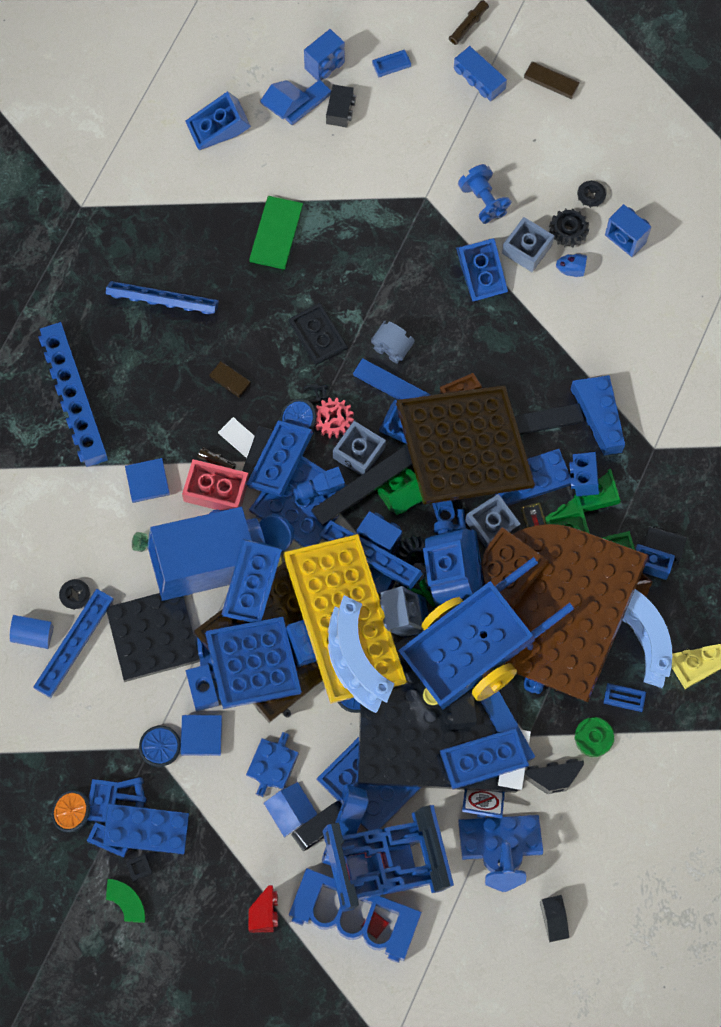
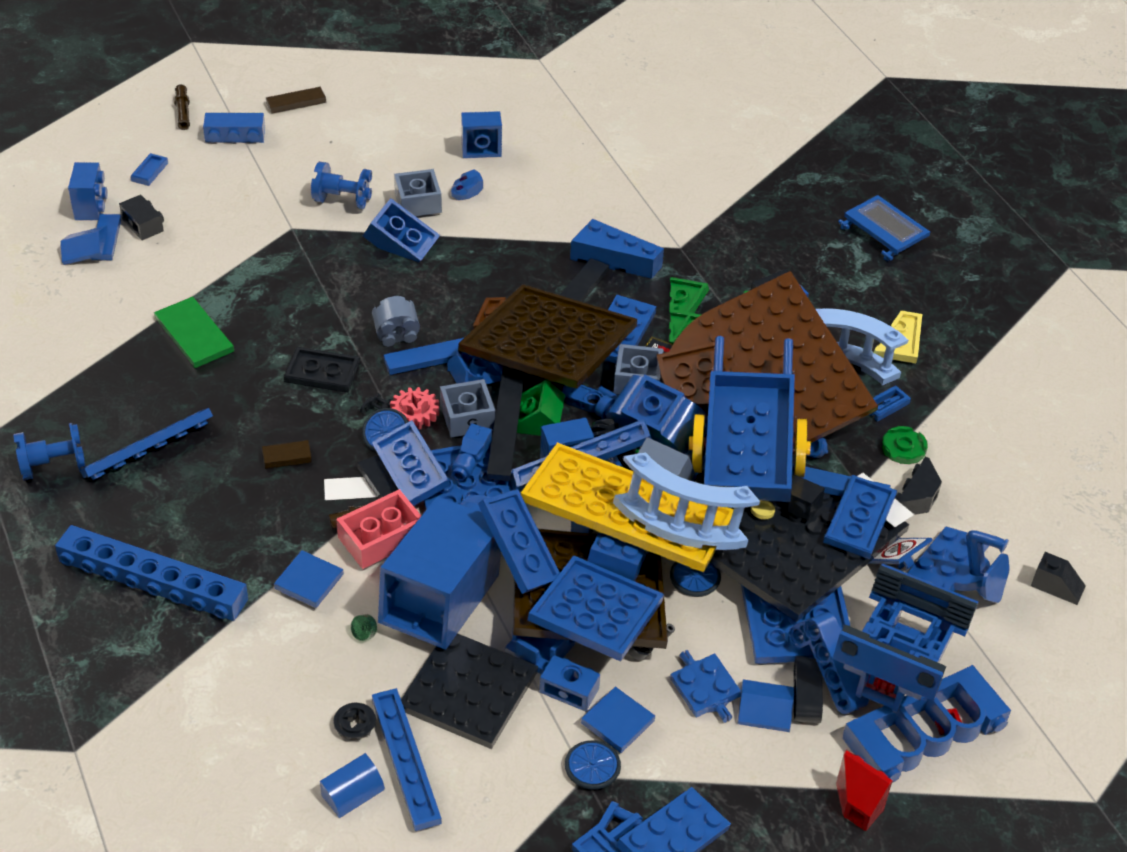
camera: 50 degrees left, 25 degrees down
blue slope [185,91,251,150] -> none
black gear [549,208,589,248] -> none
blue brick [570,452,599,496] -> none
black gear [577,180,606,208] -> none
none -> blue piece [14,423,85,480]

